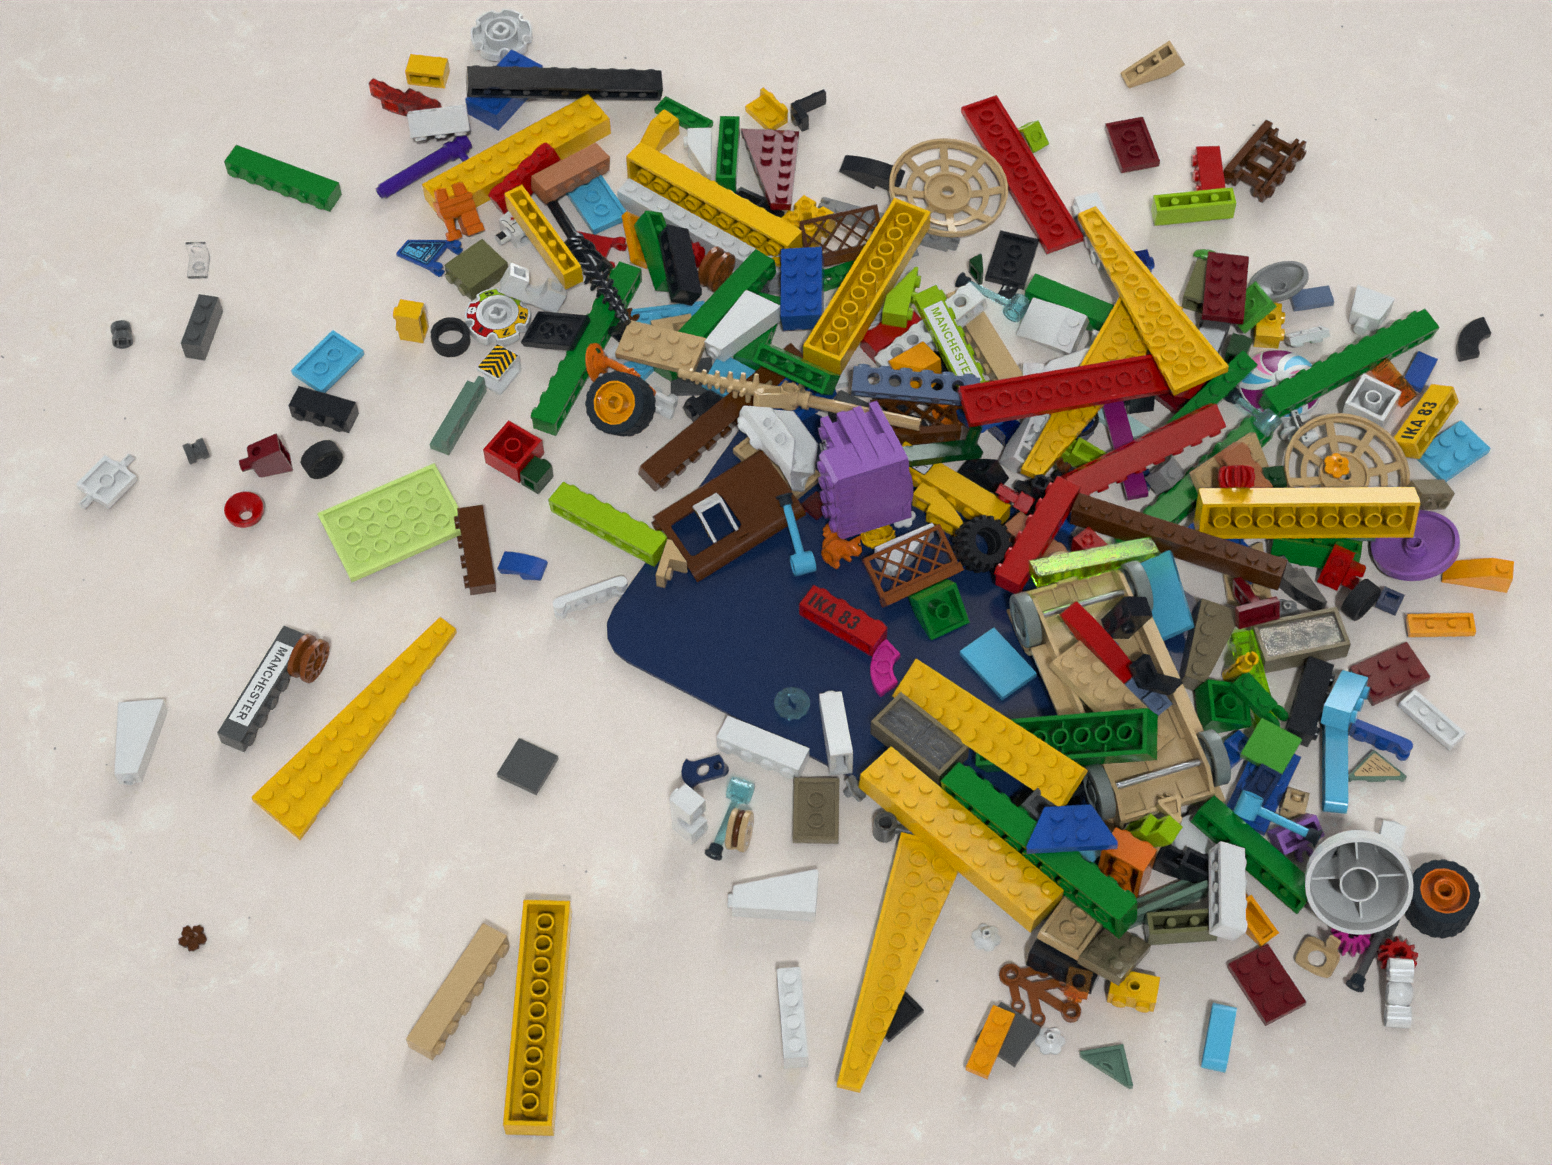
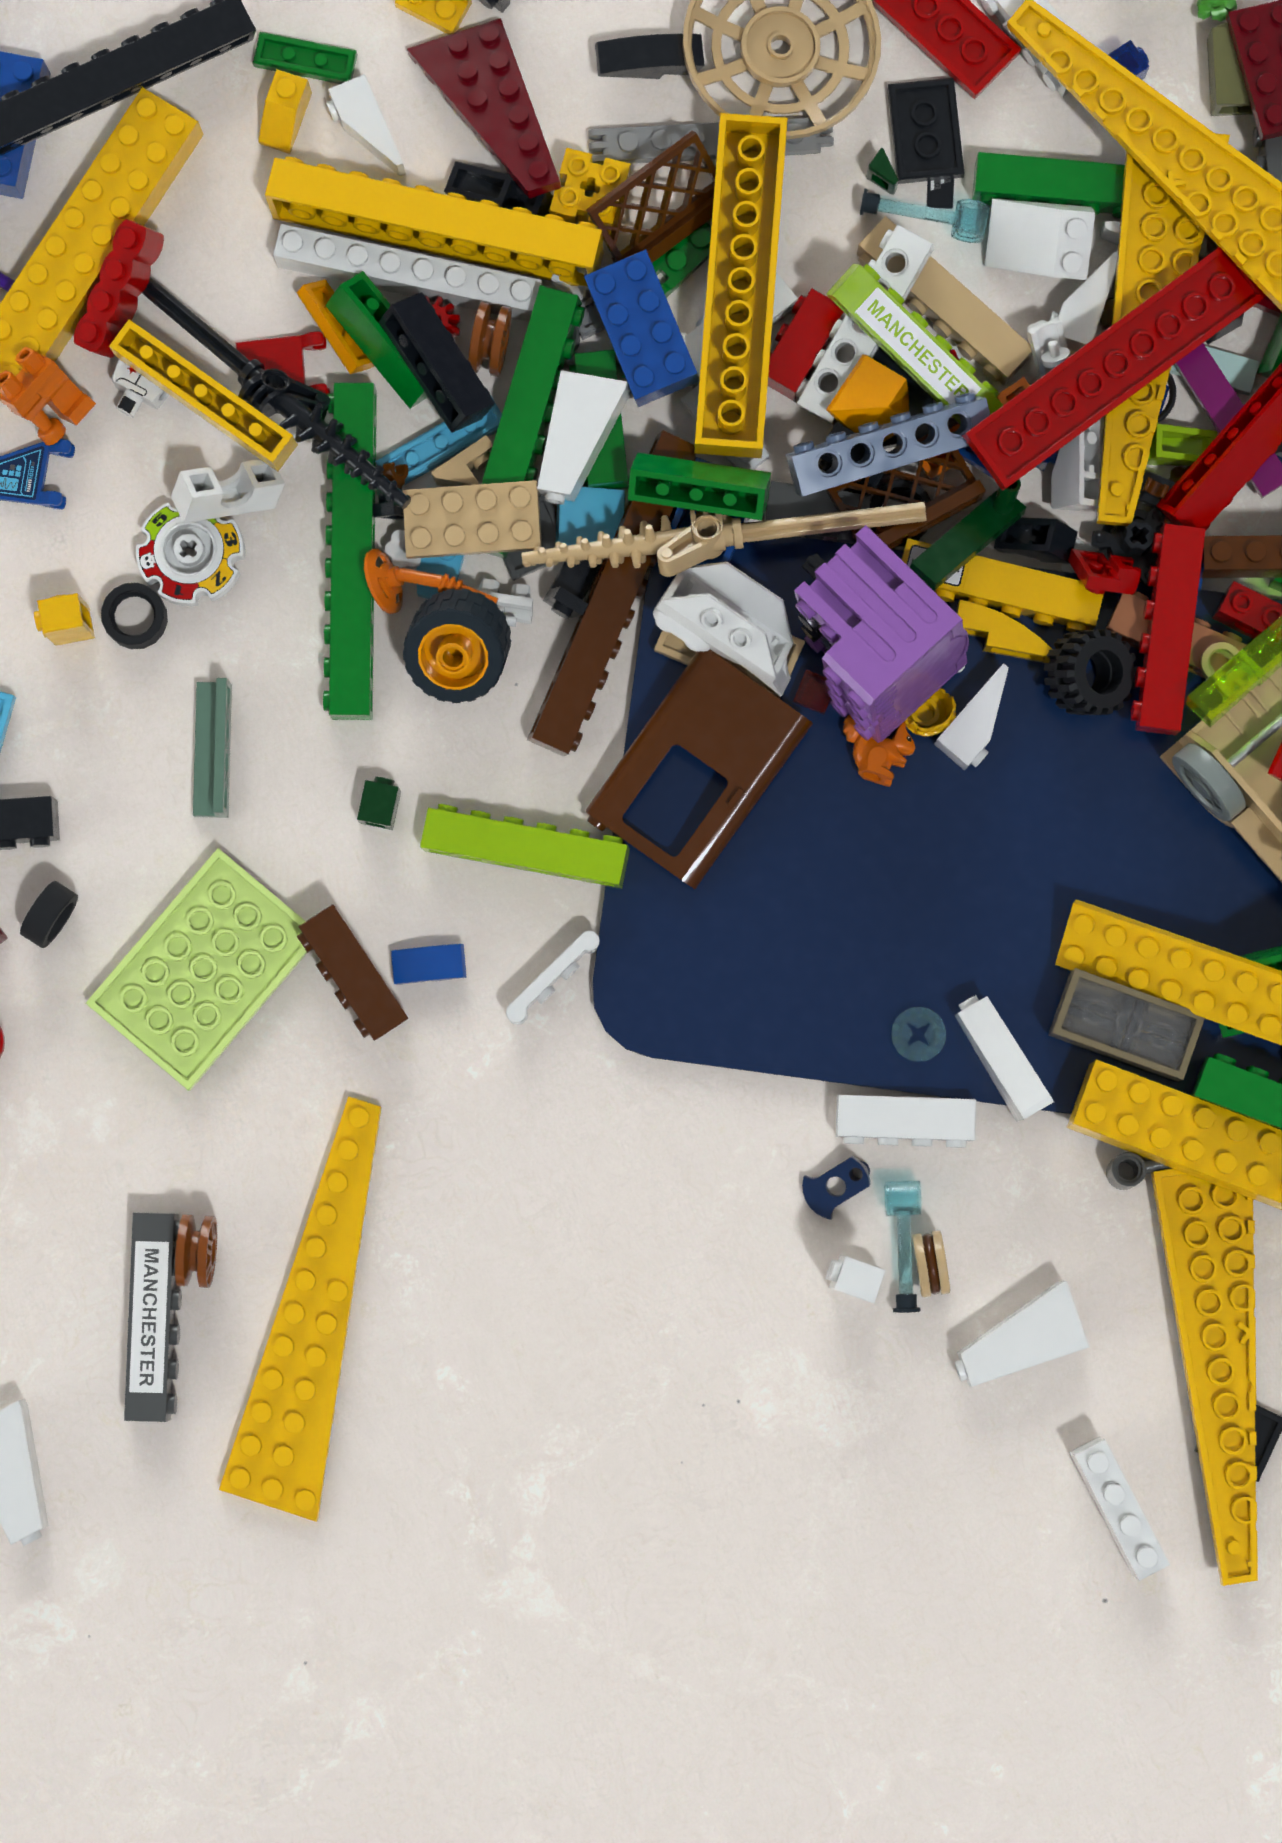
camera: 20 degrees left, 25 degrees up
reddish brown plant [178,925,207,952] -> none
tan brick [406,923,510,1061] -> none
olive brick [444,239,508,301] -> none
piece [477,343,522,395] -> none
red brick [483,420,544,483] -> none
dark grey tile [497,738,559,795] -> none
yellow brick [503,900,572,1136] -> none
black tile [521,311,591,351] -> none
nougat brick [531,143,610,204] -> none
medium azure plate [566,175,626,234] -> none
tan slope [656,539,688,588] -> none
white piece [692,493,739,543] -> none
green brick [716,116,740,192] -> none
medium azure piece [776,493,817,577] -> none
dark tan plate [793,778,839,844] -> none
red brick [799,585,888,657] -> none
light grey plant [843,775,866,802] -> none
dark orange fence [862,524,964,608] -> none
dark pink tile [870,639,900,697] -> none
lime slope [882,267,921,328] -> none
green slope [908,579,970,640] -> none
medium azure tile [960,628,1037,700] -> none

